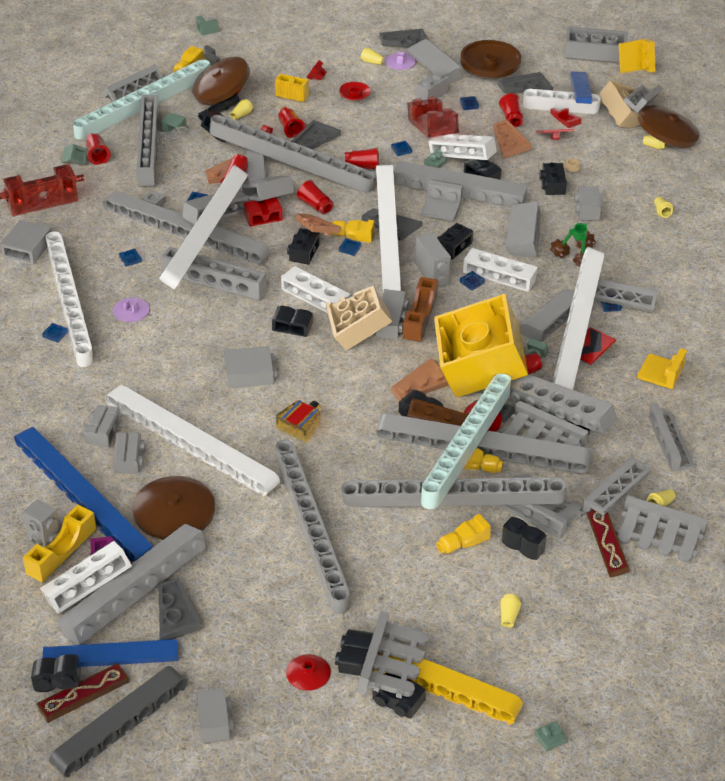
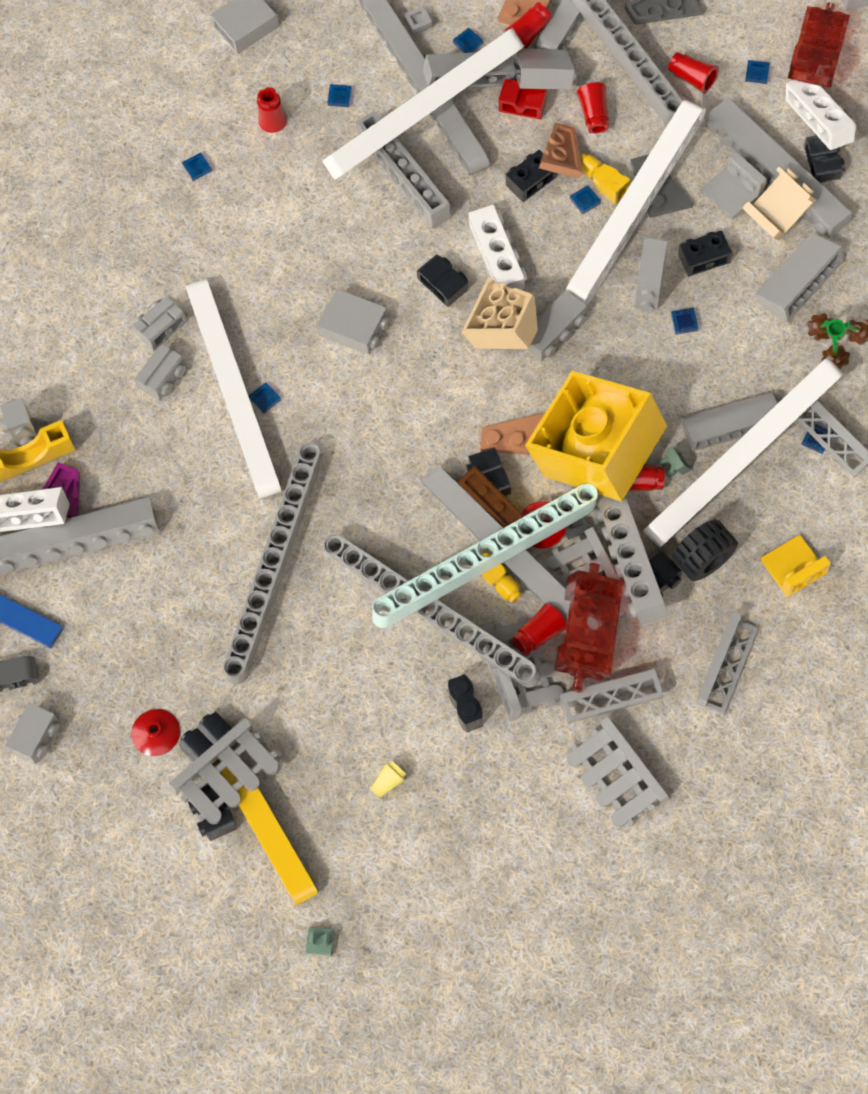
camera: 40 degrees right, 25 degrees up
blue beam [14,427,153,562] -> none
white beam [46,232,93,367] -> none
lavender piece [113,298,149,322] -> none
reddish brown dish [132,476,215,540] -> none
dark grey wing [158,577,202,640] -> none
clear yellow torso [276,400,321,443] -> none
dark orange arch [403,277,438,342] -> none
sand green tile [424,149,447,168] -> none
yellow piece [436,513,491,554] -> none
white brick [463,248,538,292] -> none
red piece [580,327,616,365] -> none
tile [586,506,630,578] -> none
light yellow cone [646,489,676,507] -> none
none -> tile [248,382,281,414]
none -> red plant [257,87,288,133]
none -> red plant [512,603,567,655]
none -> clear red brick [554,563,624,693]
none -> black tyre [672,519,738,581]
none -> panel [742,167,817,240]

